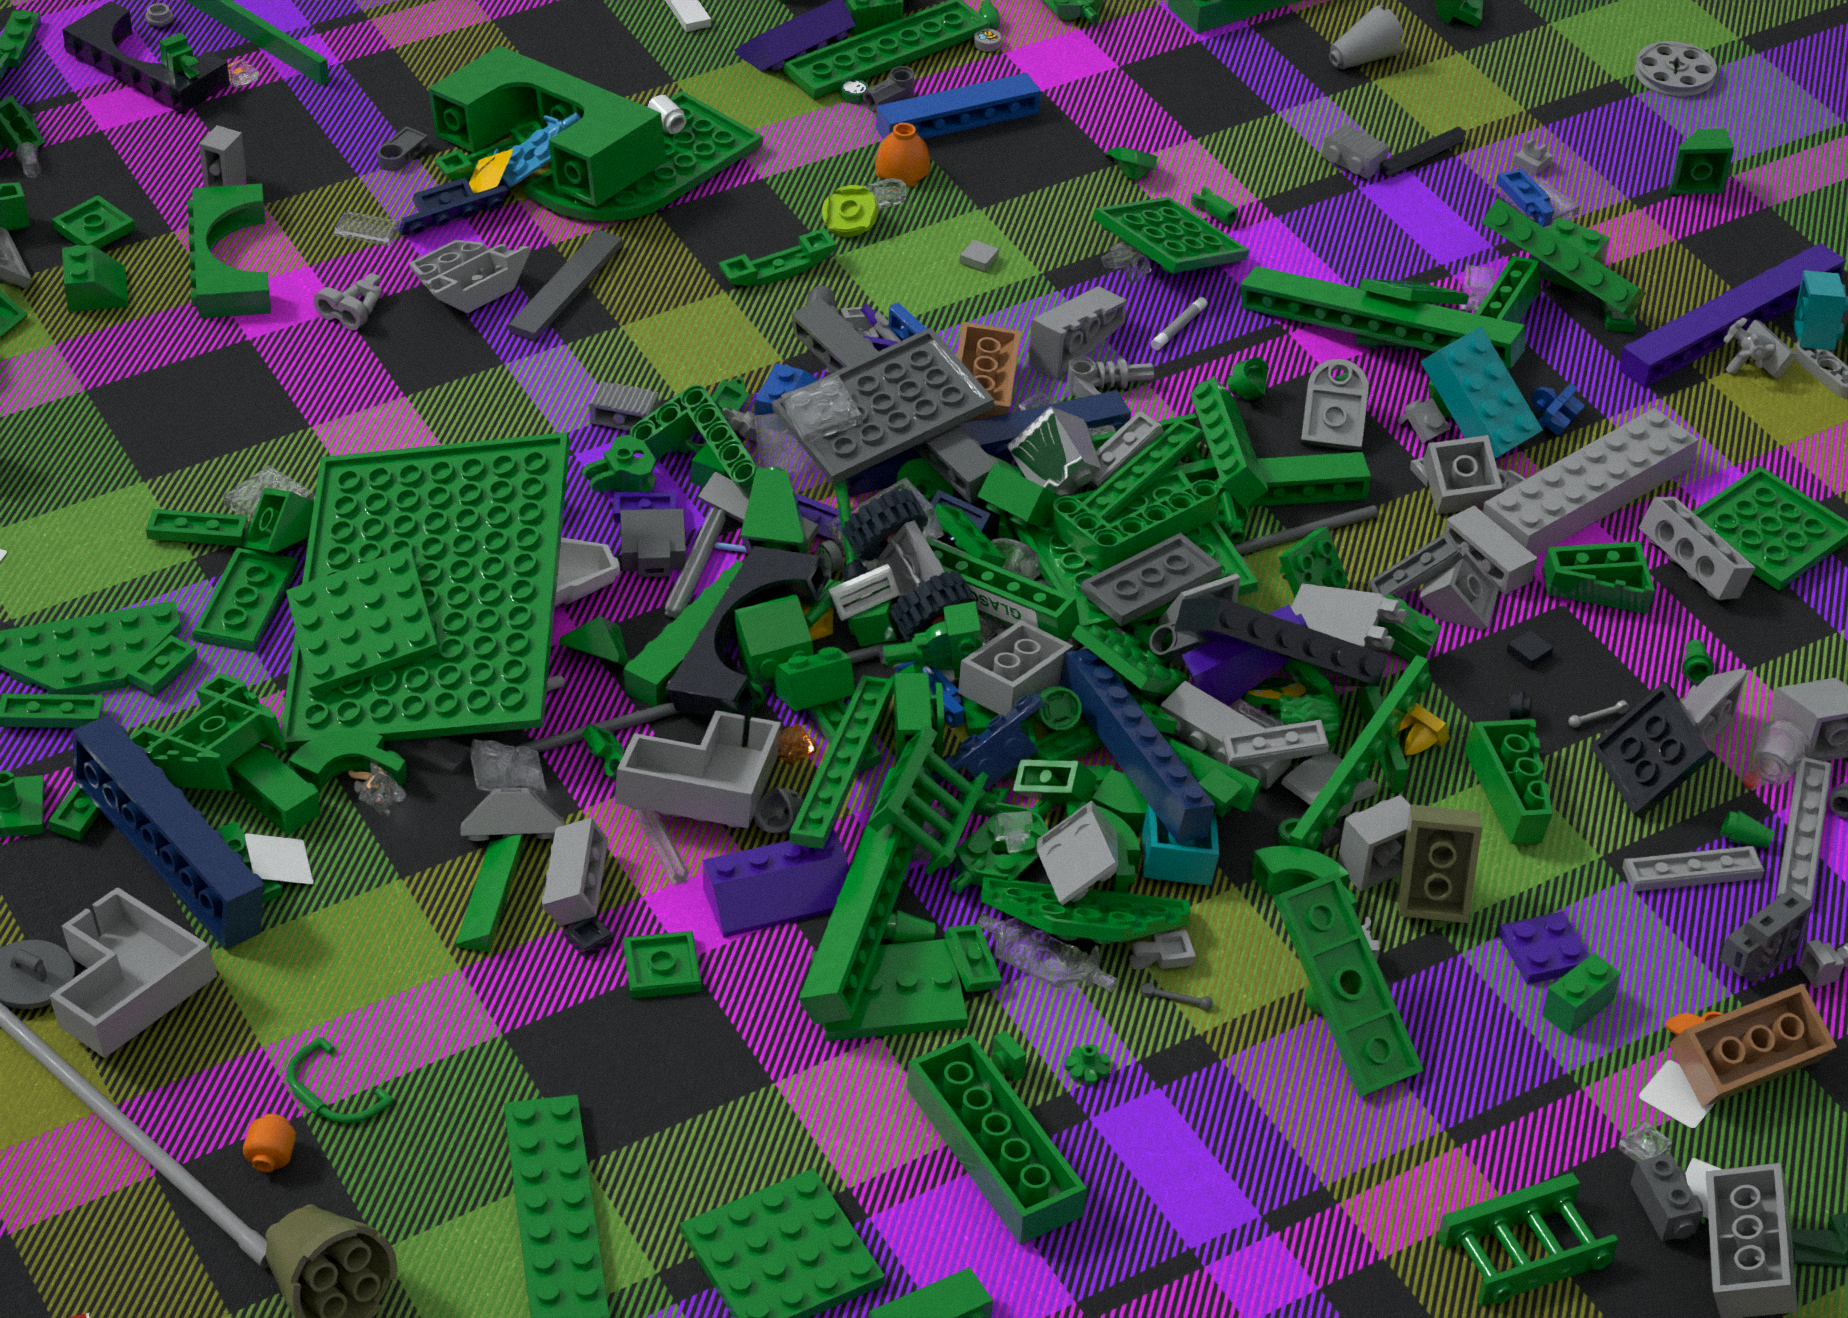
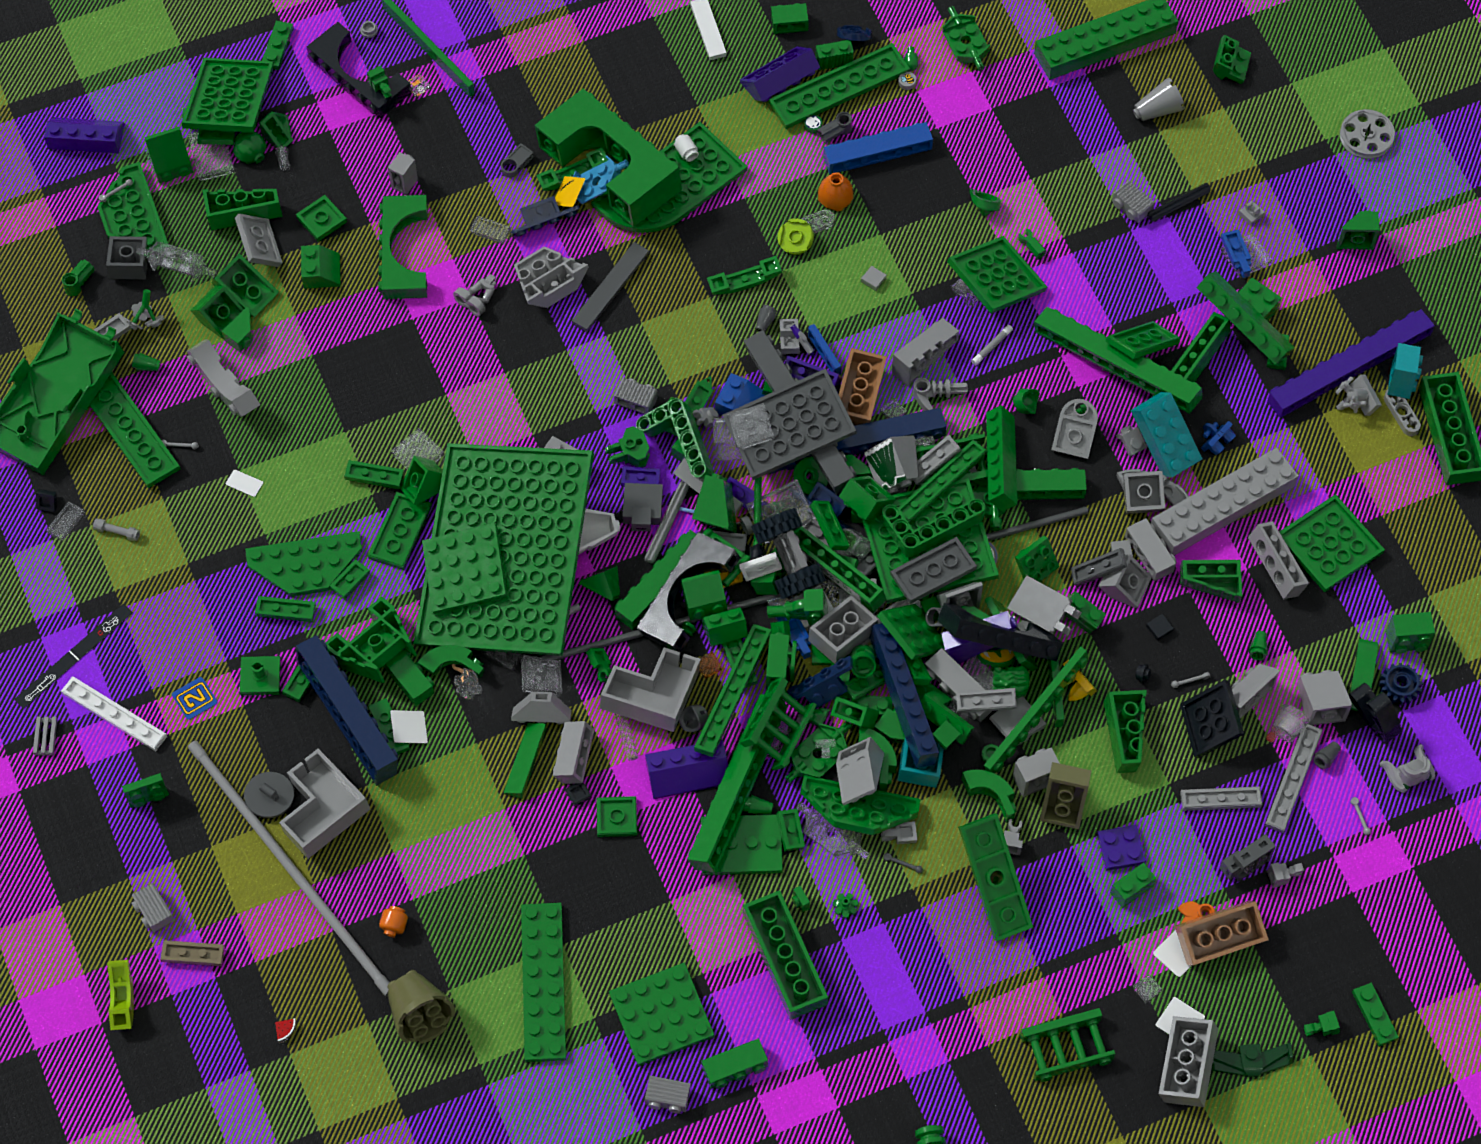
camera: 10 degrees right, 20 degrees up
green piece [286,1037,393,1124] -> none
clear brick [1460,265,1495,311] -> none
dark grey brick [1630,1153,1703,1241] -> none
green cone [1720,810,1774,849] -> none

